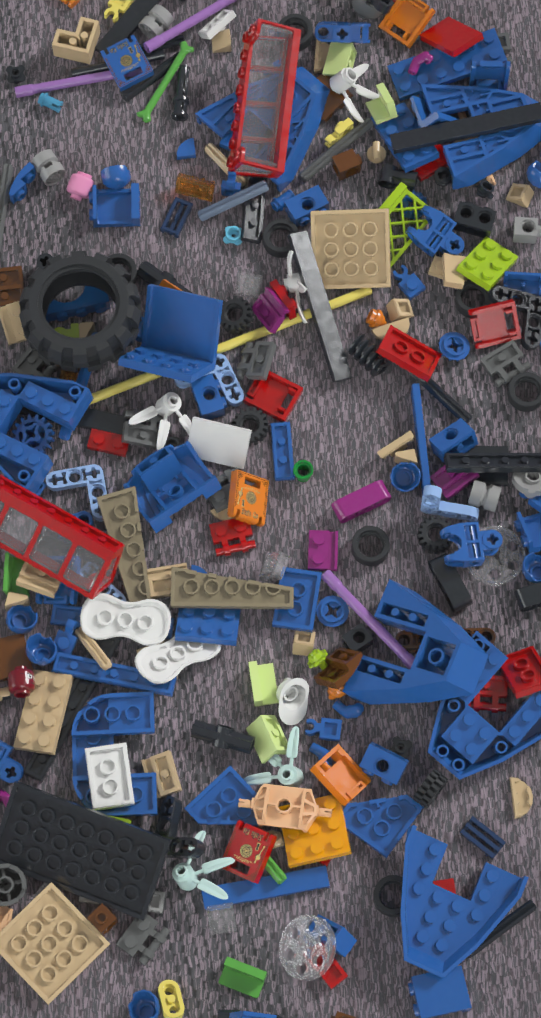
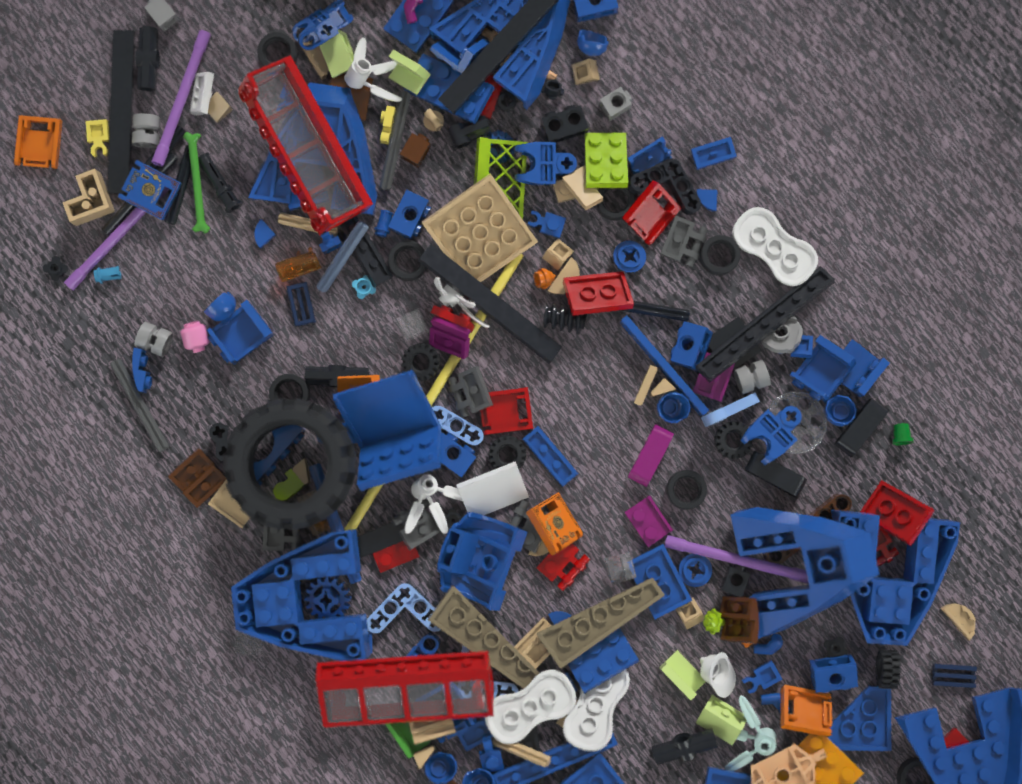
camera: 40 degrees left, 15 degrees up
green piece [293,460,313,482] -> none

